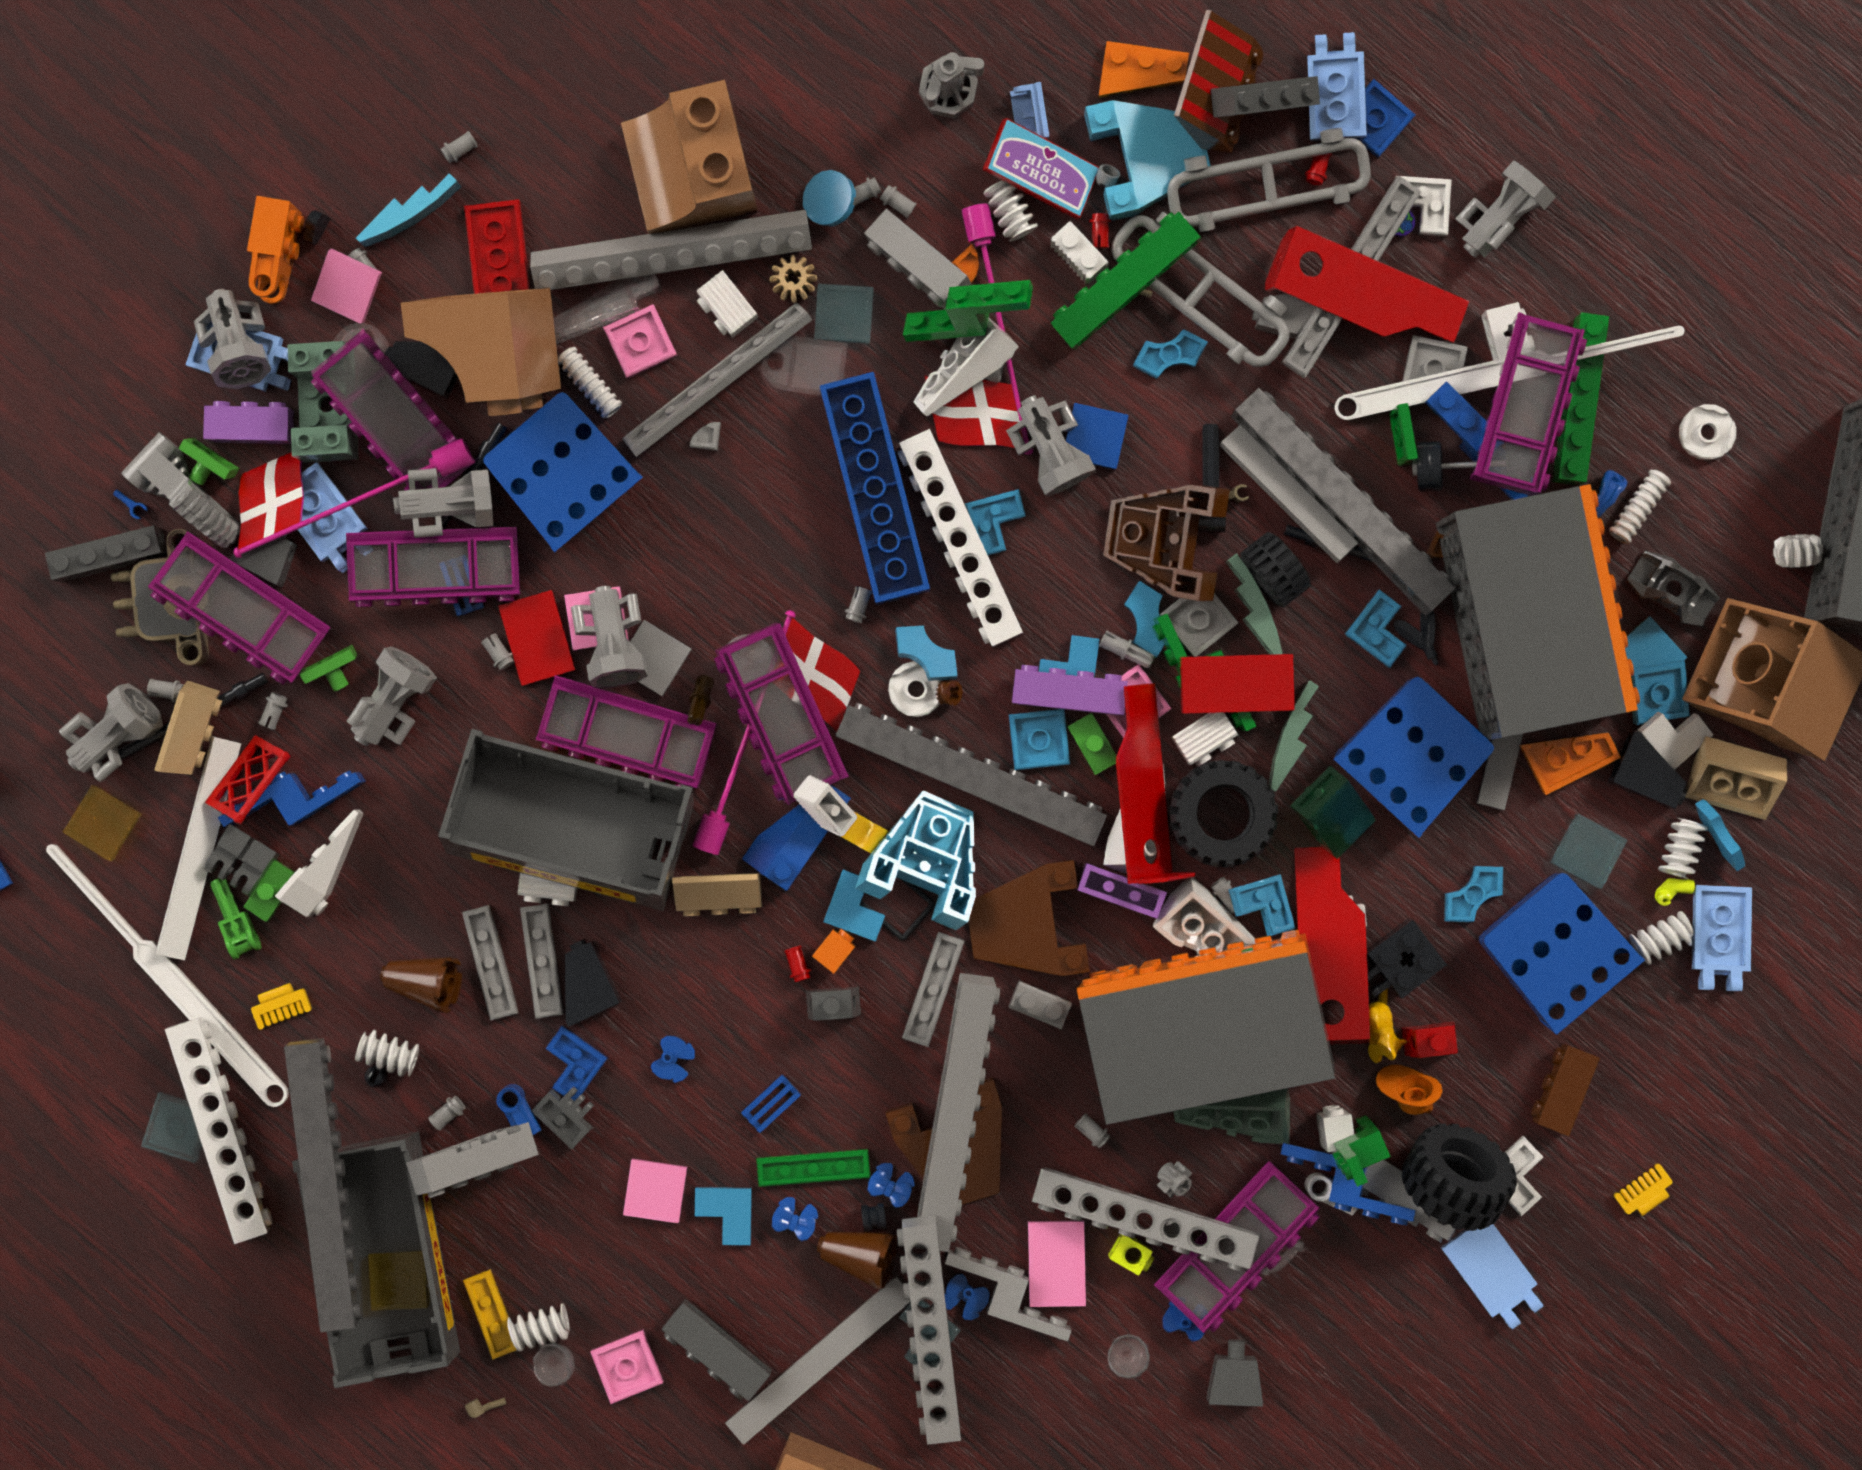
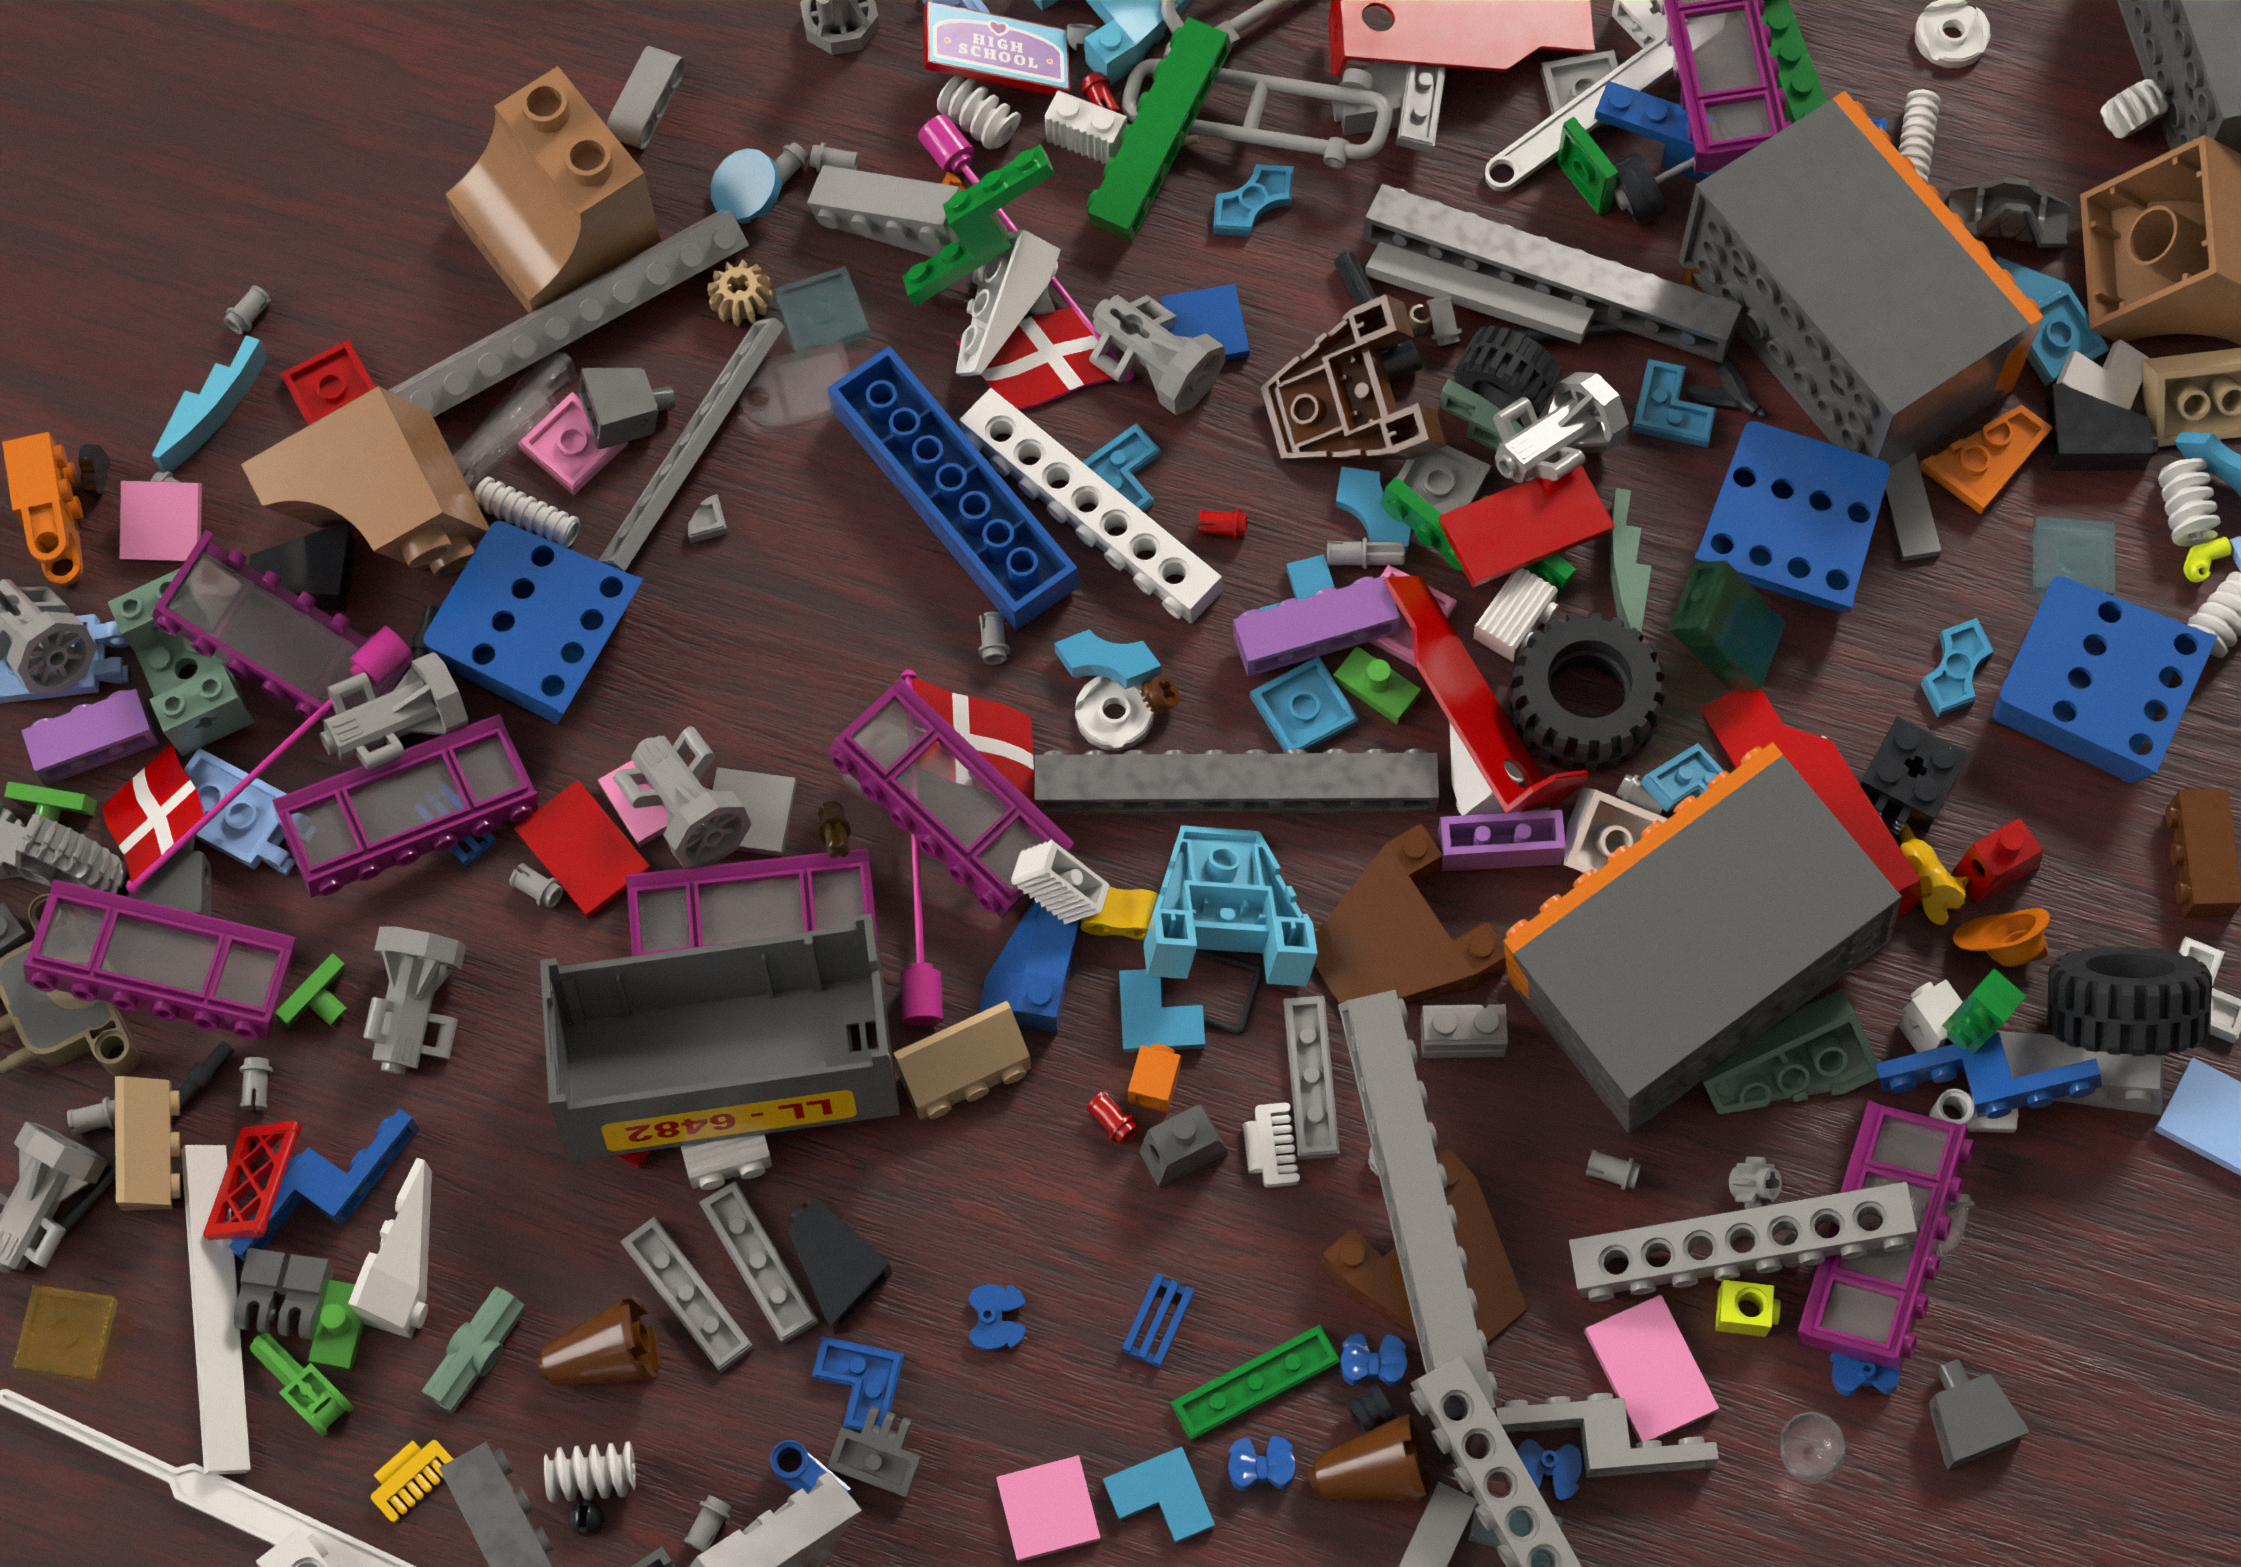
camera: 25 degrees left, 20 degrees down
white brick [696,270,759,338] -> none
none -> sand green piece [422,1286,527,1413]
none -> dark grey torso [578,368,675,450]
none -> light grey beam [607,46,685,149]
none -> red pin [1198,509,1248,540]
none -> white piece [1242,1103,1300,1188]
none -> light grey pin [1427,295,1462,346]
none -> light grey piece [1493,372,1629,483]

